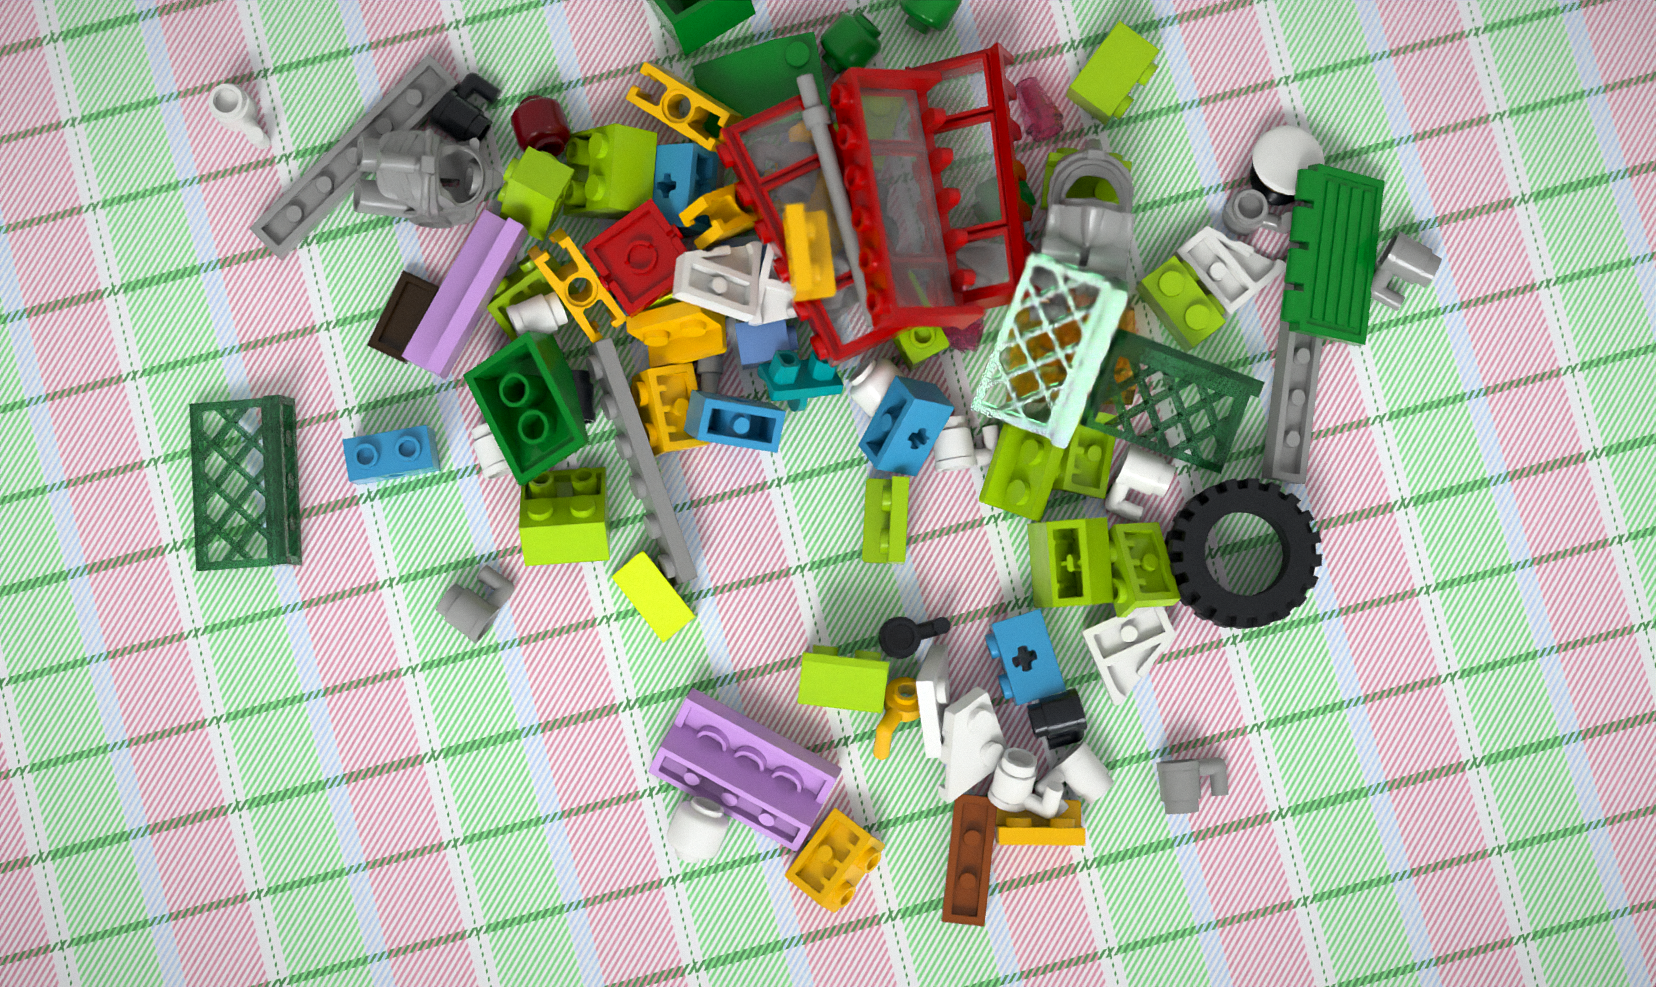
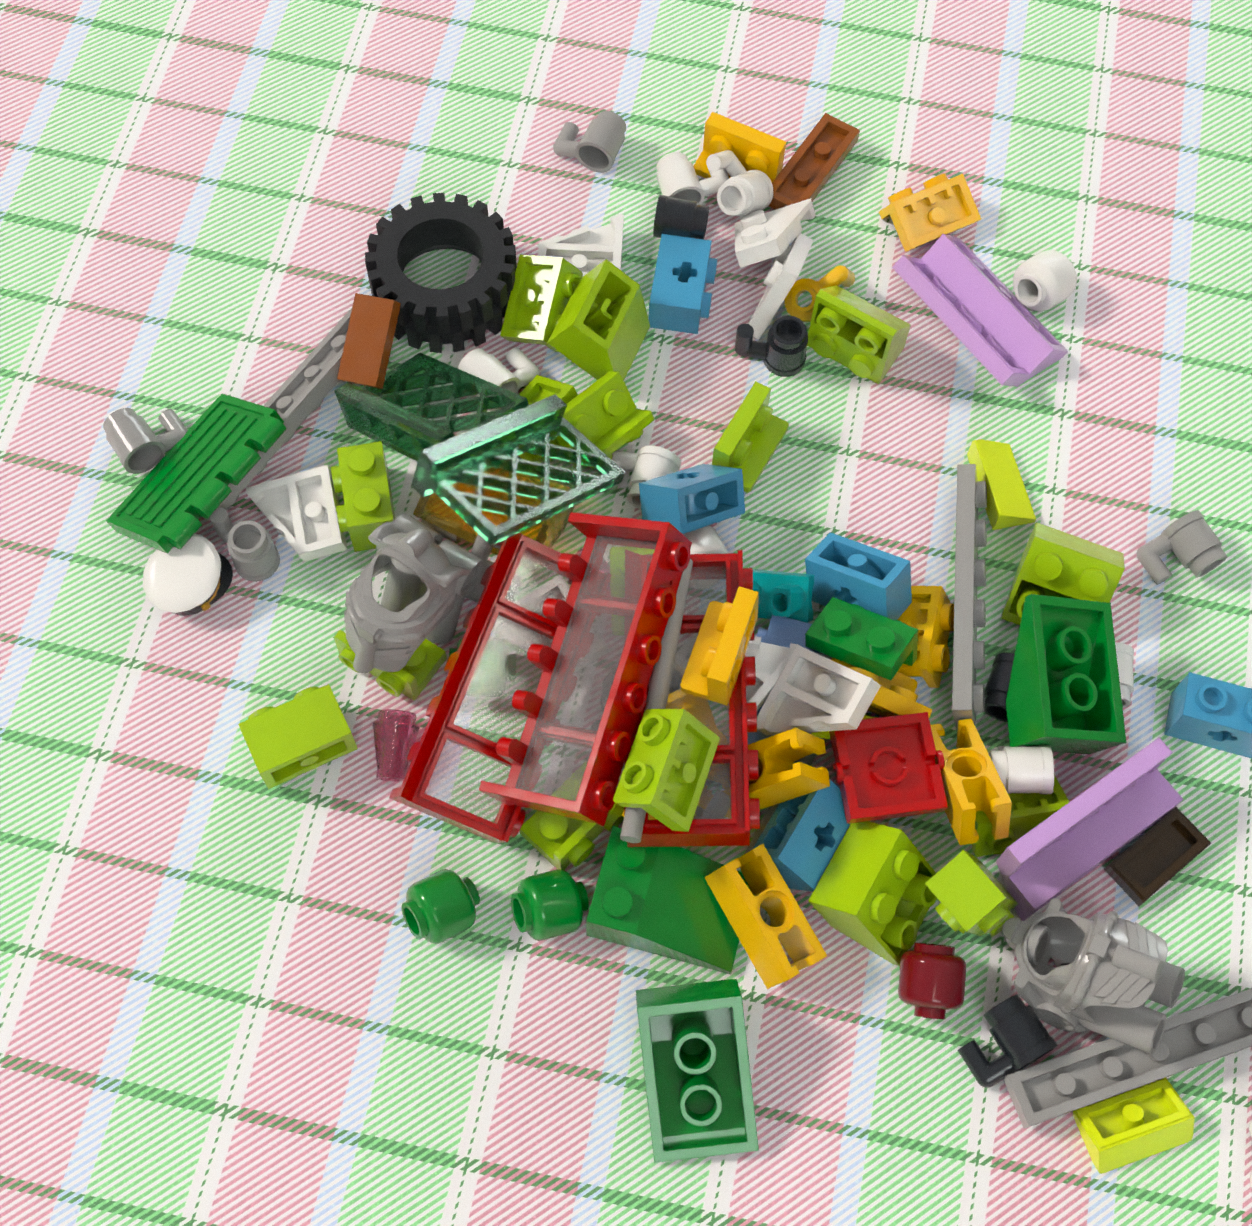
camera: 155 degrees left, 20 degrees down
none -> dark orange tile [337,293,401,389]
none -> lime bracket [613,709,720,832]
none -> green bracket [805,597,918,680]
none -> neon yellow slope [1073,1078,1195,1174]

